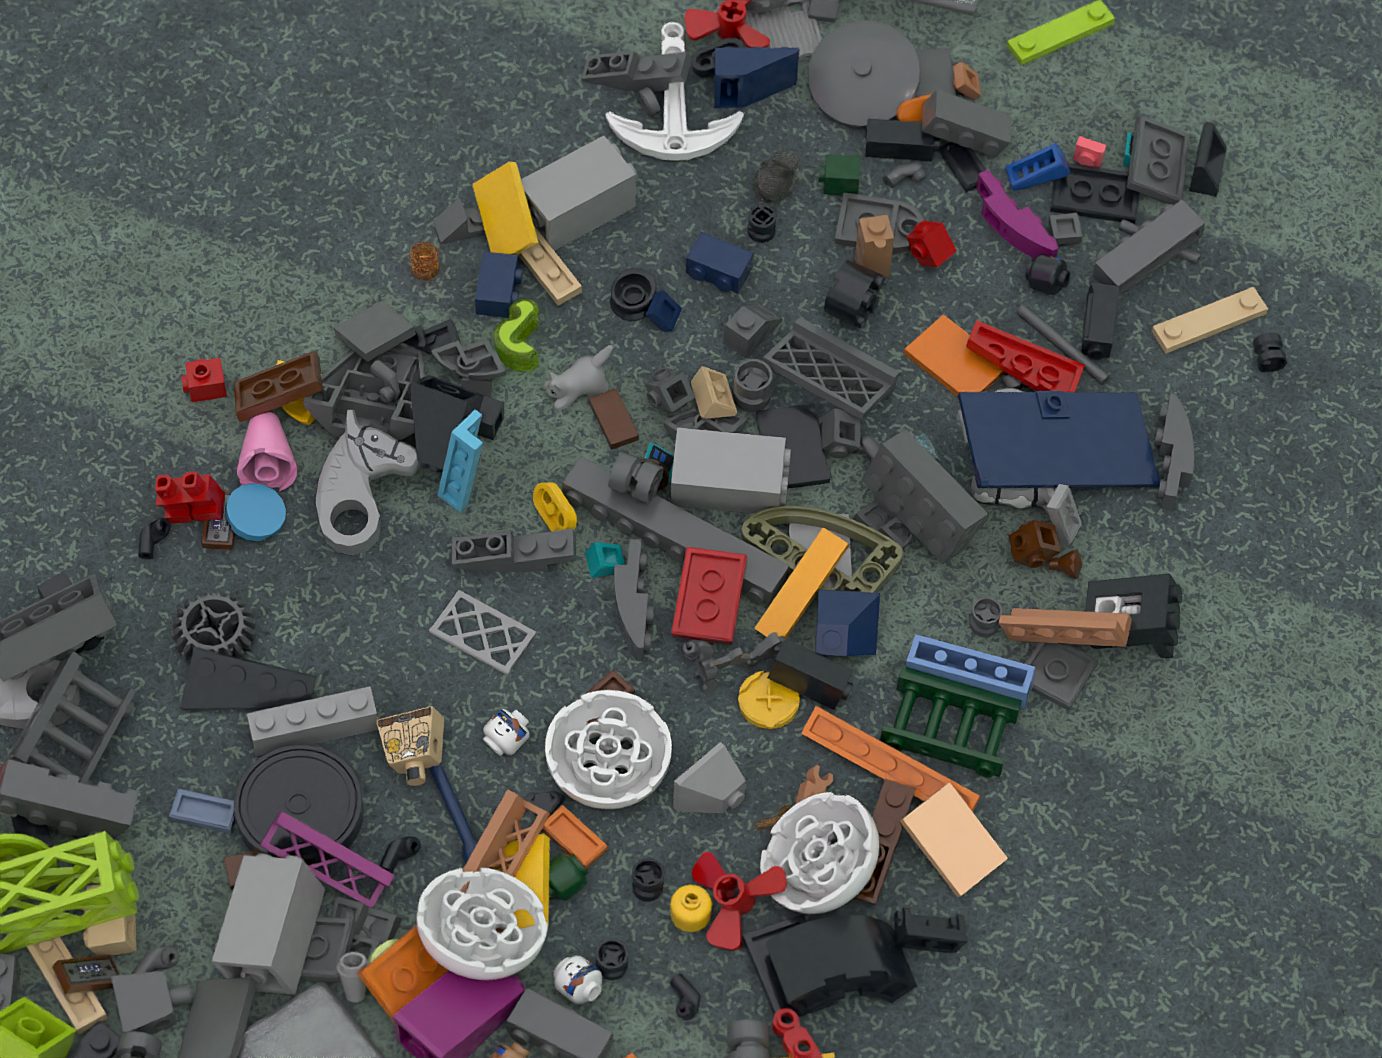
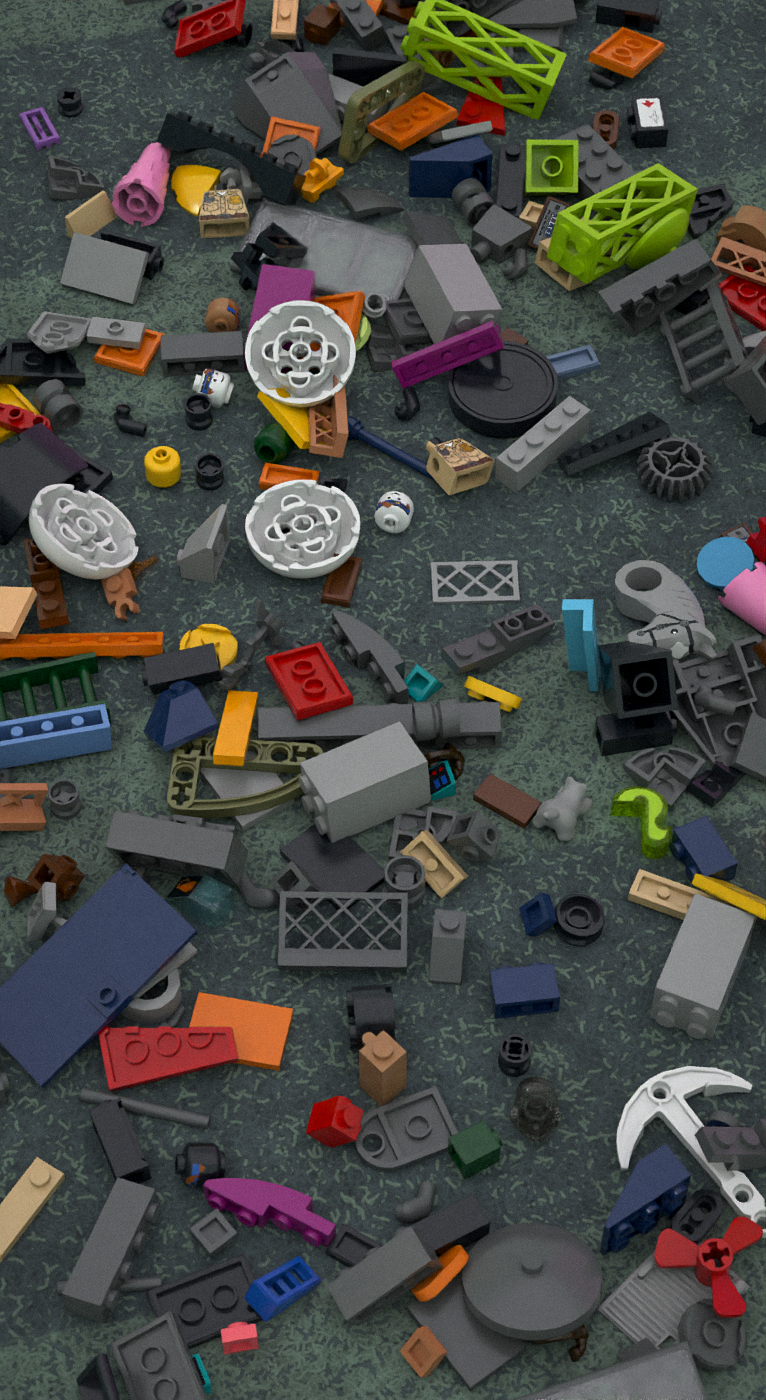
camera: 150 degrees right, 5 degrees down
red piece [692,852,788,951] -> none

